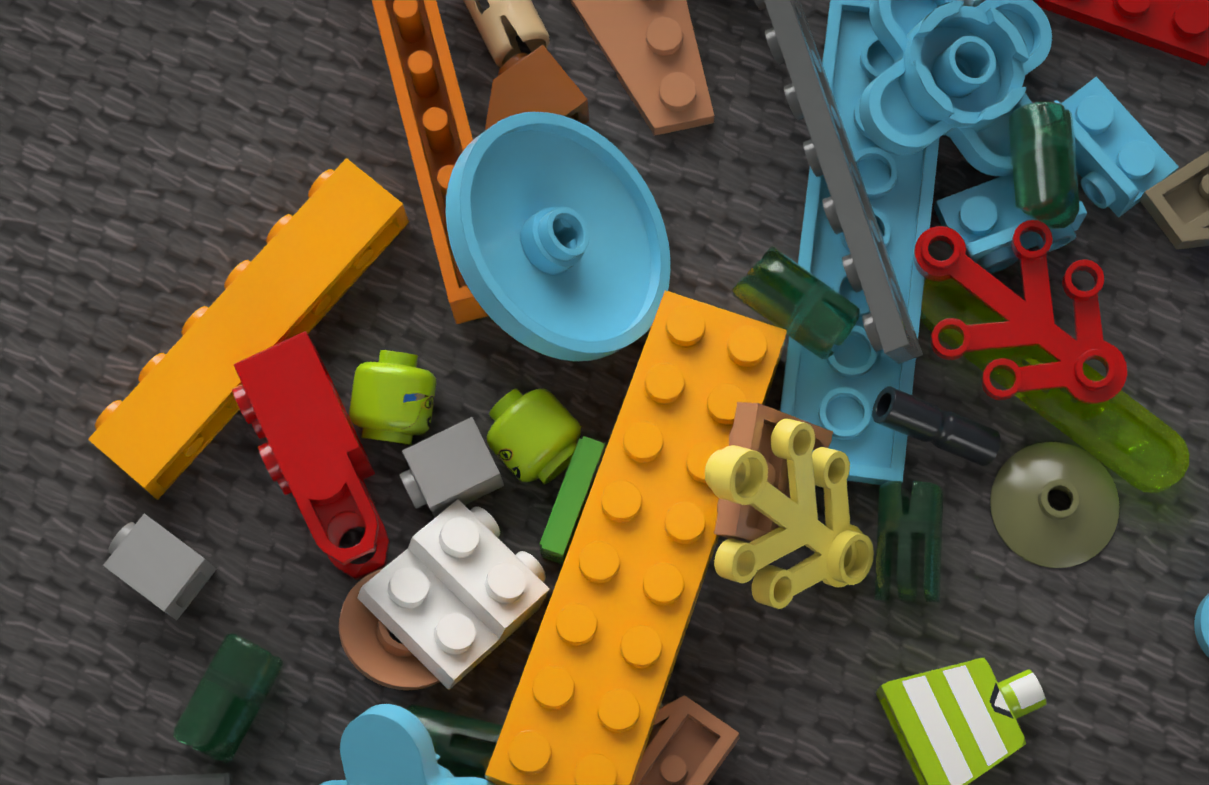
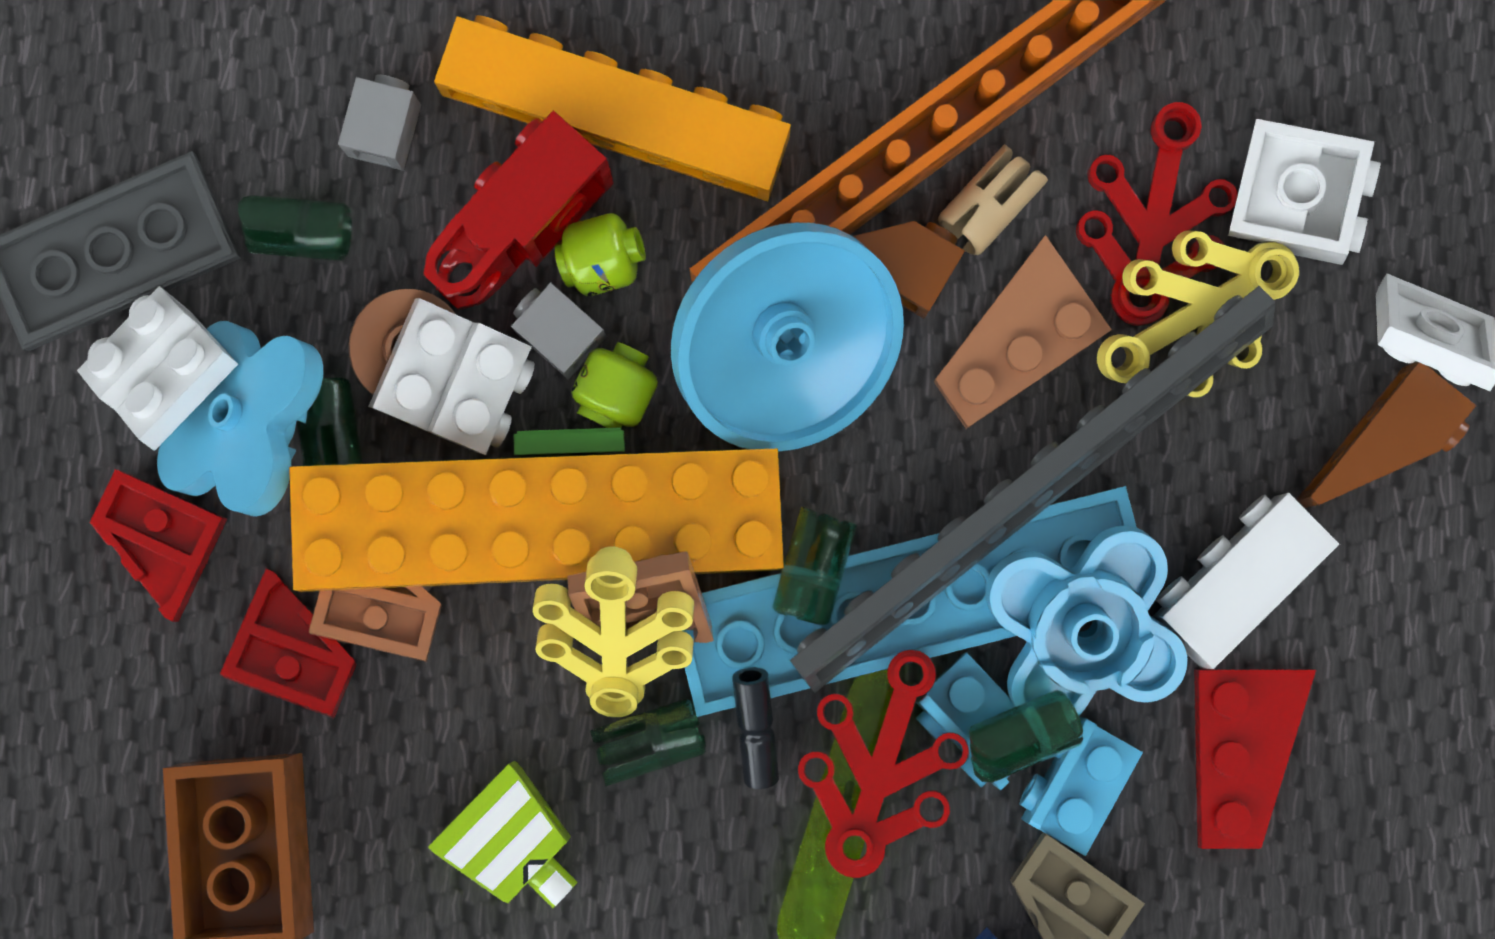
camera: 60 degrees right, 10 degrees up
olive dish [990,442,1120,568] -> none

